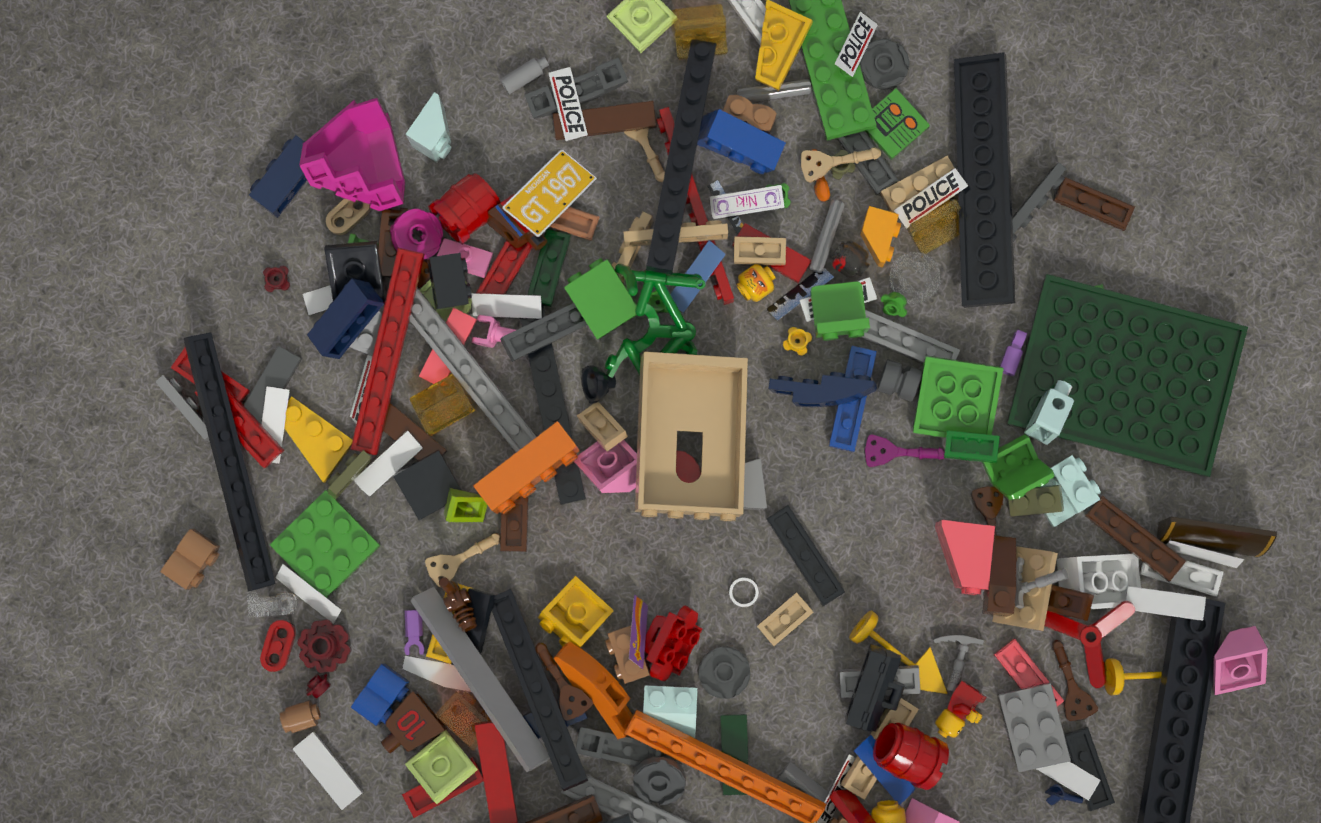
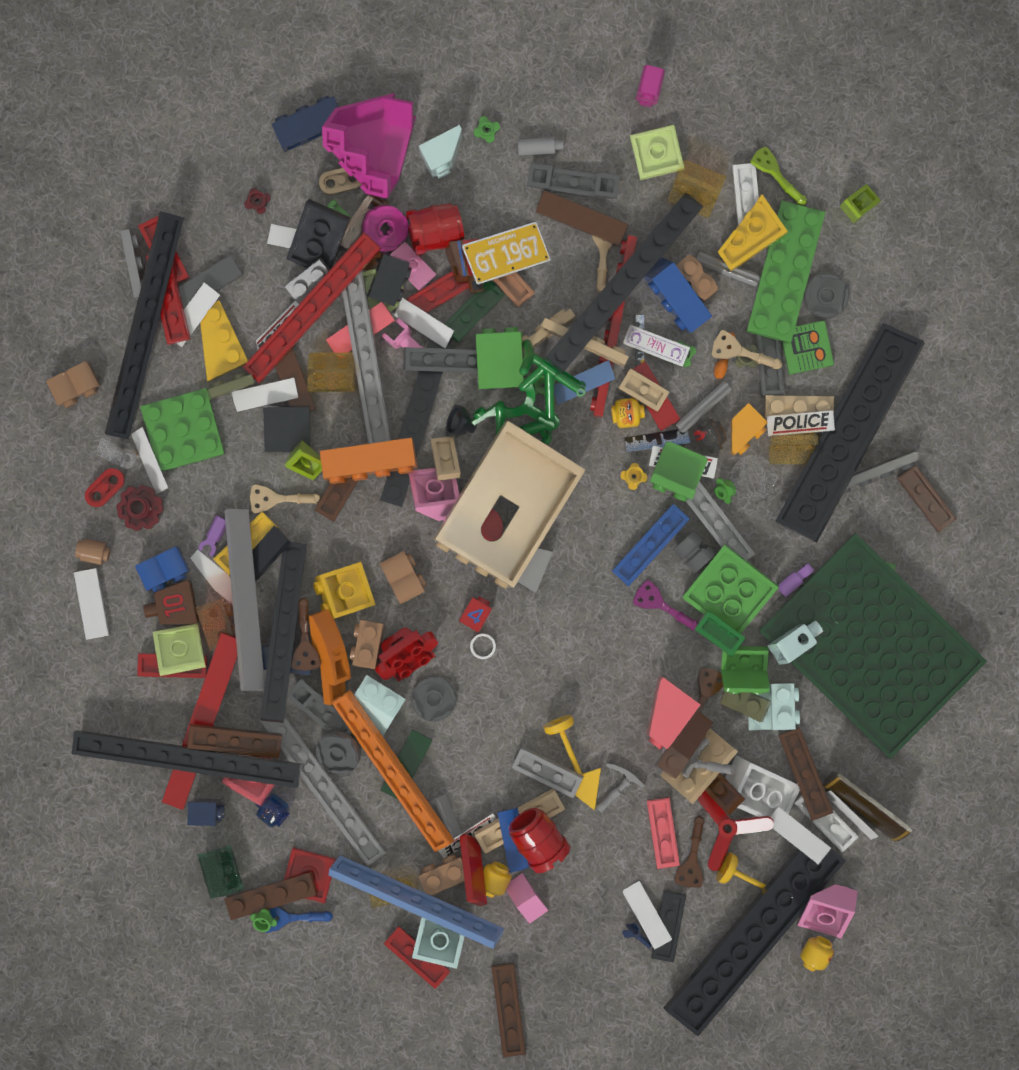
camera: 25 degrees right, 5 degrees up
dark red plate [306,673,331,698] -> none
dark blue brick [307,279,384,359] -> none
reddish brown piece [439,577,477,632] -> none
white sticker [549,67,588,141] -> none
medium lavender sticker [629,594,648,669] -> none
tan plate [757,592,814,646] -> none
black tile [766,505,845,606] -> none
dark blue slope [768,372,877,407] -> none
white sticker [835,12,877,77] -> none
black piece [845,644,905,732] -> none
piece [935,681,987,738] -> none
light grey plate [999,682,1071,772] -> none
none -> medium nougat brick [379,551,427,604]
none -> red brick [459,596,492,633]
none -> bright green plate [474,116,500,143]
none -> yellow head [800,936,834,971]

